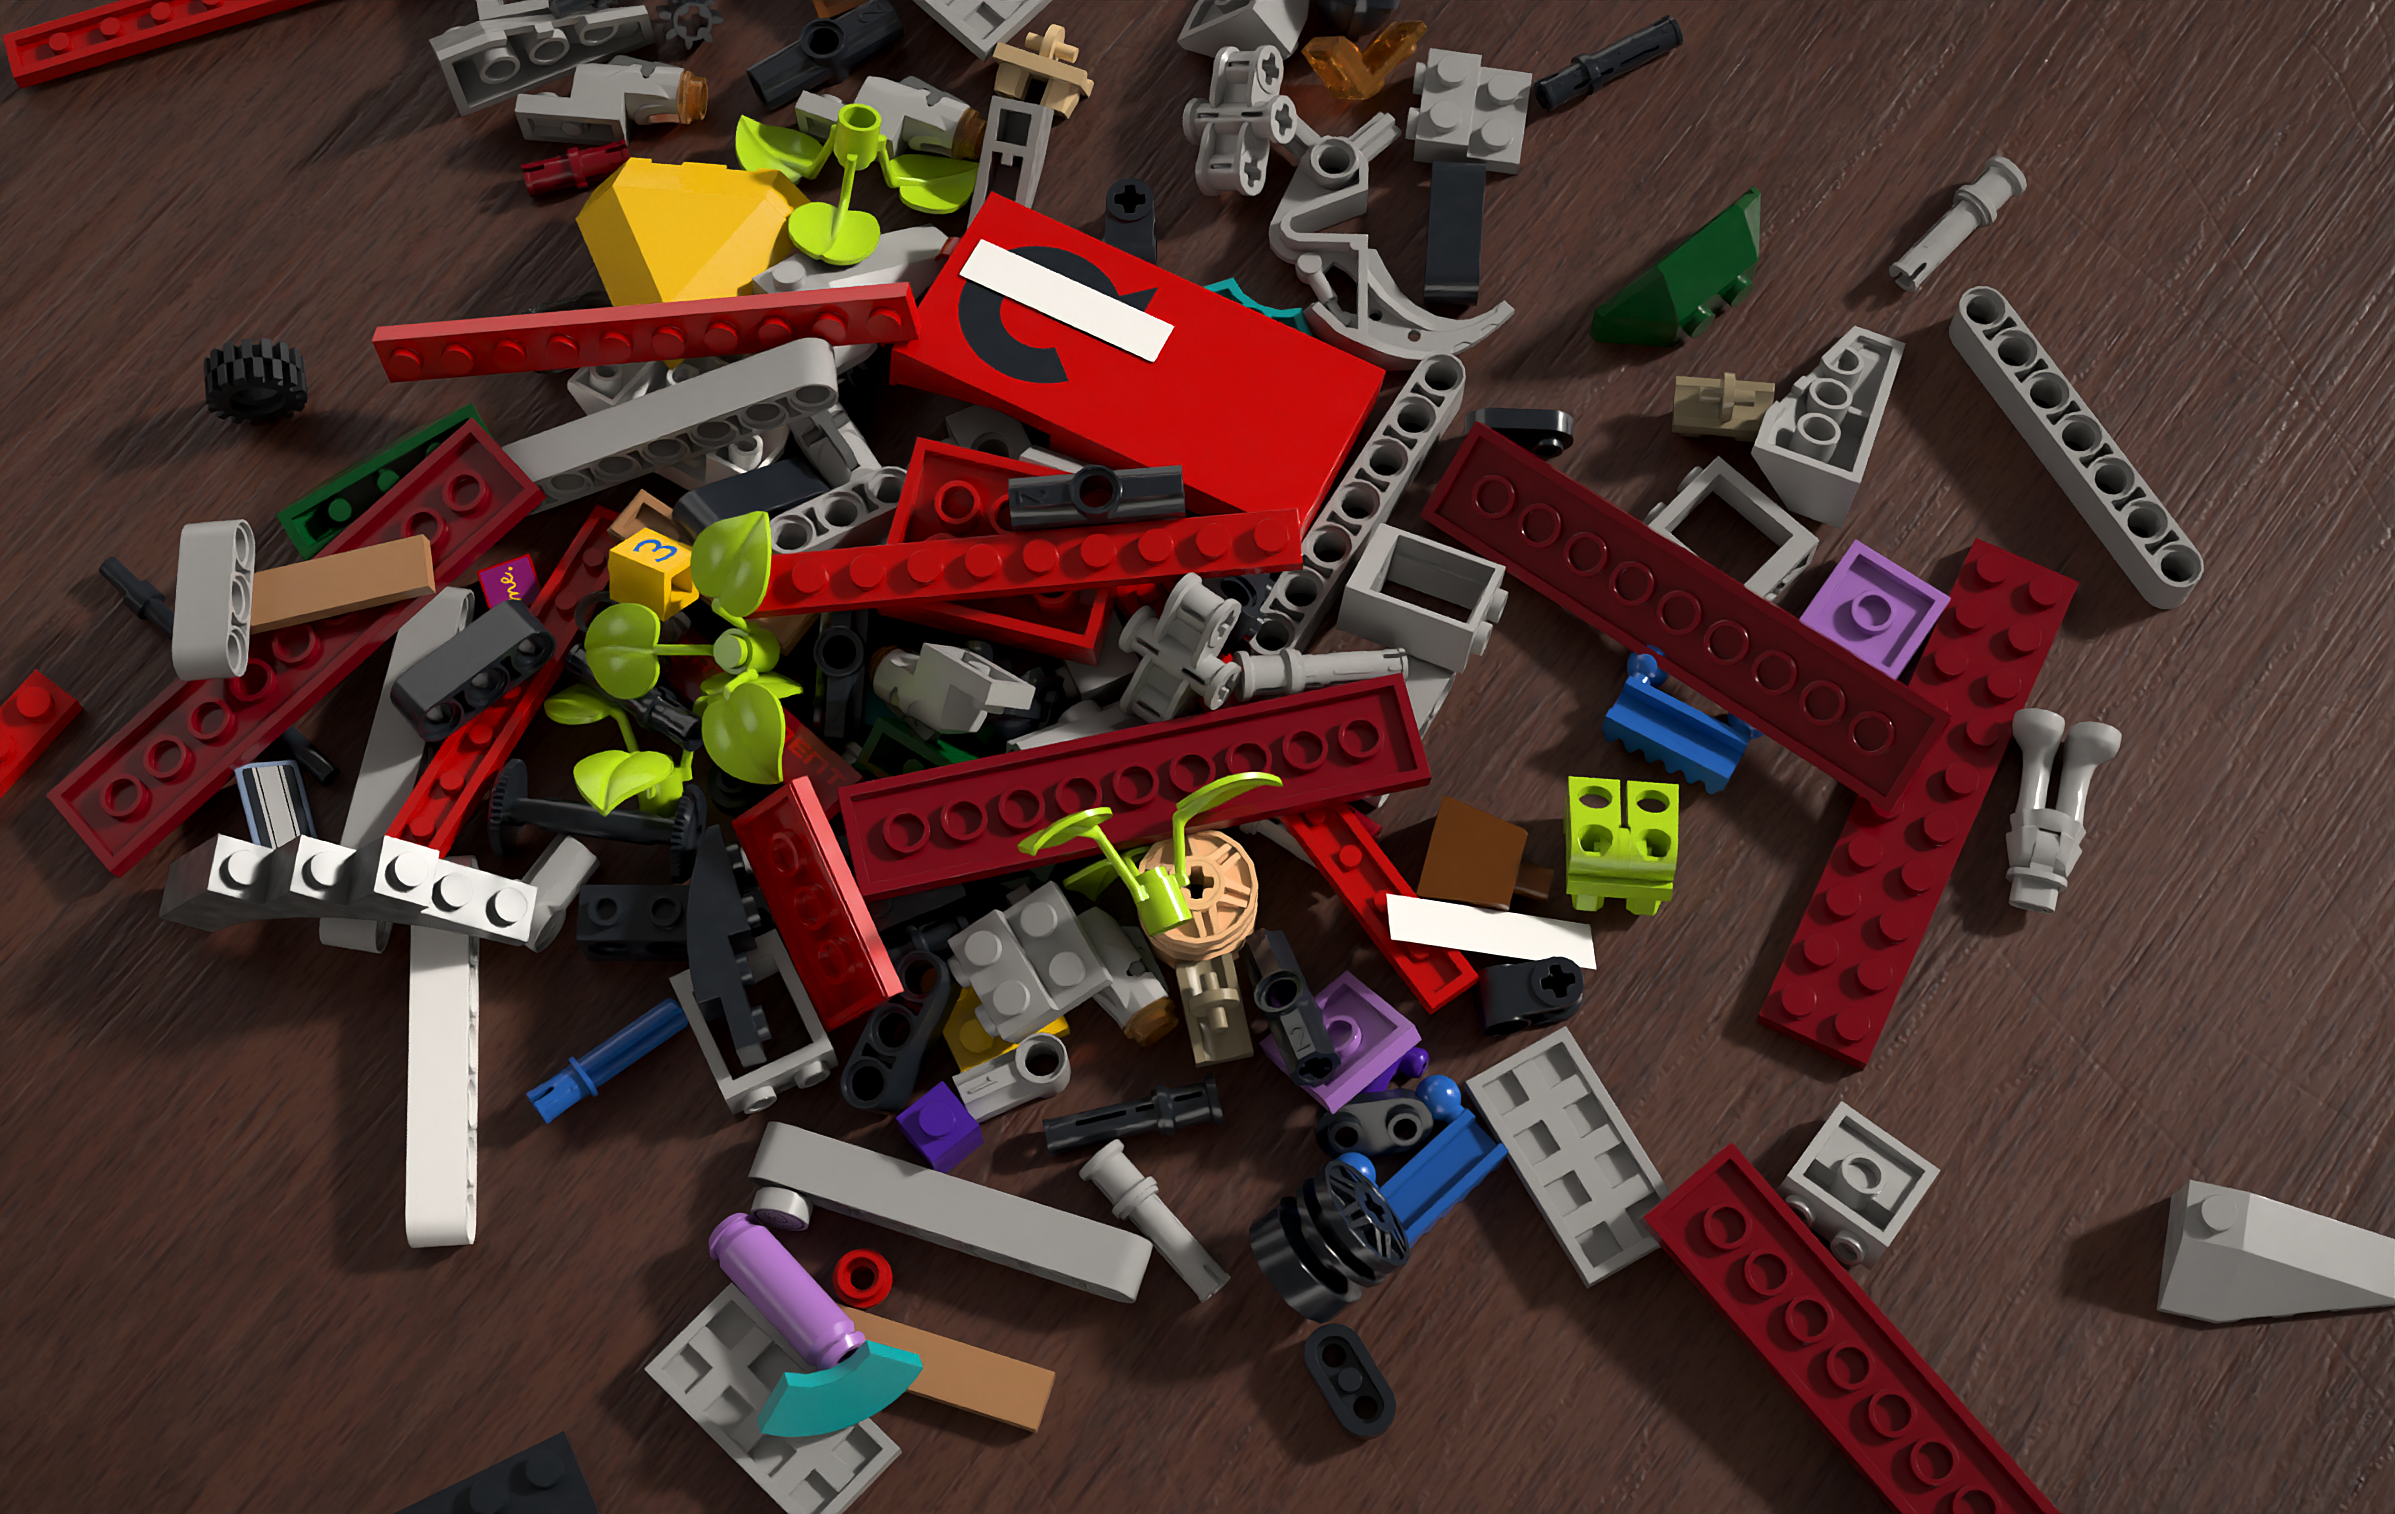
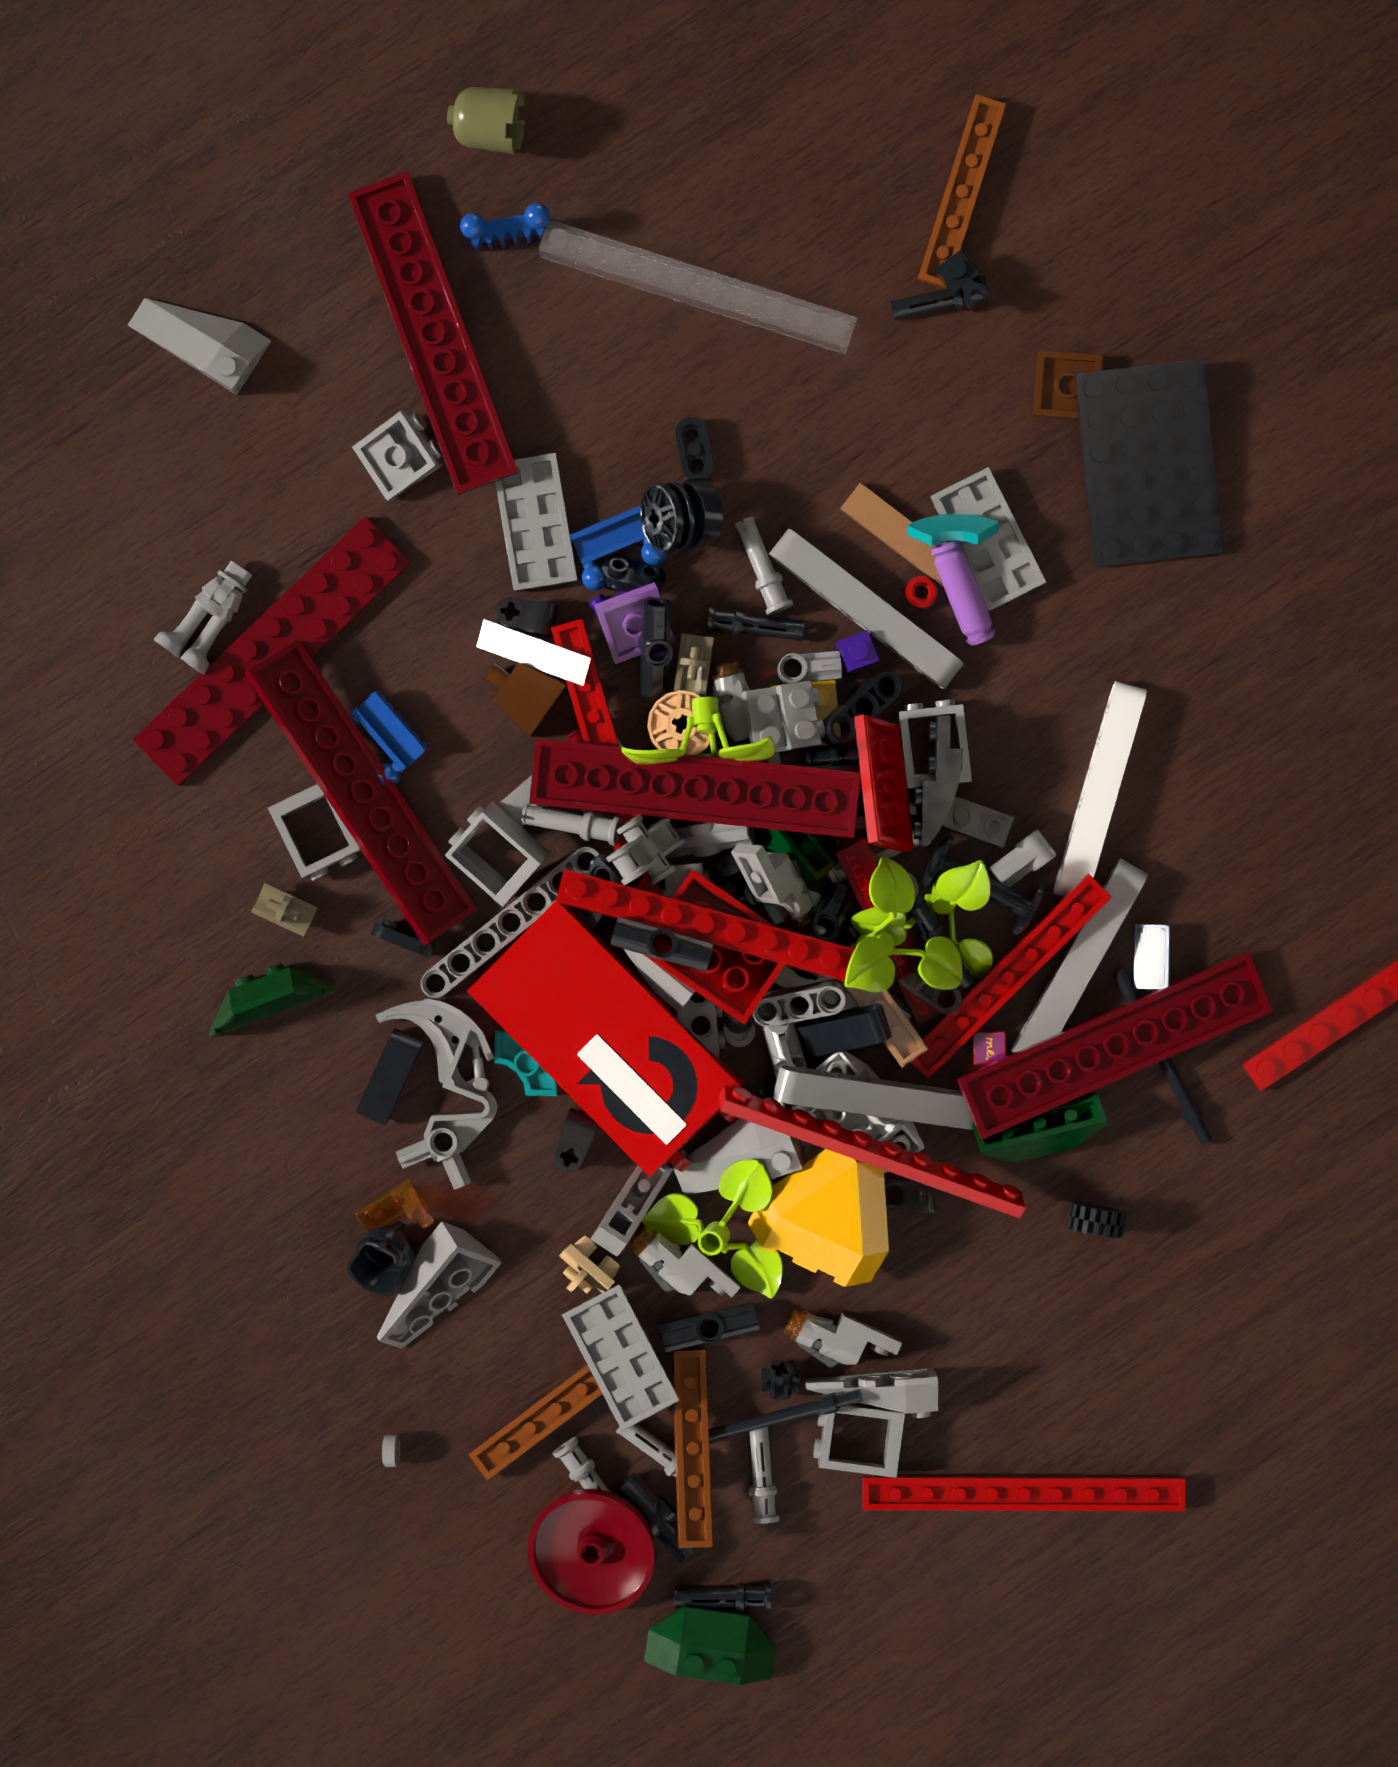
camera: 165 degrees left, 20 degrees up
dark grey arch [158,834,538,947] -> none
light grey beam [172,519,255,681] -> none
medium nougat tile [250,534,436,635] -> none
black beam [390,599,556,742] -> none
dark red pin [521,139,630,197] -> none
blue axle [526,998,688,1124] -> none
yellow brick [608,528,699,621] -> none
light grey tile [750,1187,813,1231] -> none
light grey axle [1182,45,1297,196] -> none
light grey plate [1405,48,1532,175] -> none
black pin [1533,15,1683,112] -> none
lime hips [1563,776,1679,916] -> none
light grey wedge [1751,326,1906,529] -> none
medium lavender plate [1800,539,1951,679] -> none
light grey pin [1889,155,2027,292] -> none
light grey beam [1949,286,2204,610] -> none

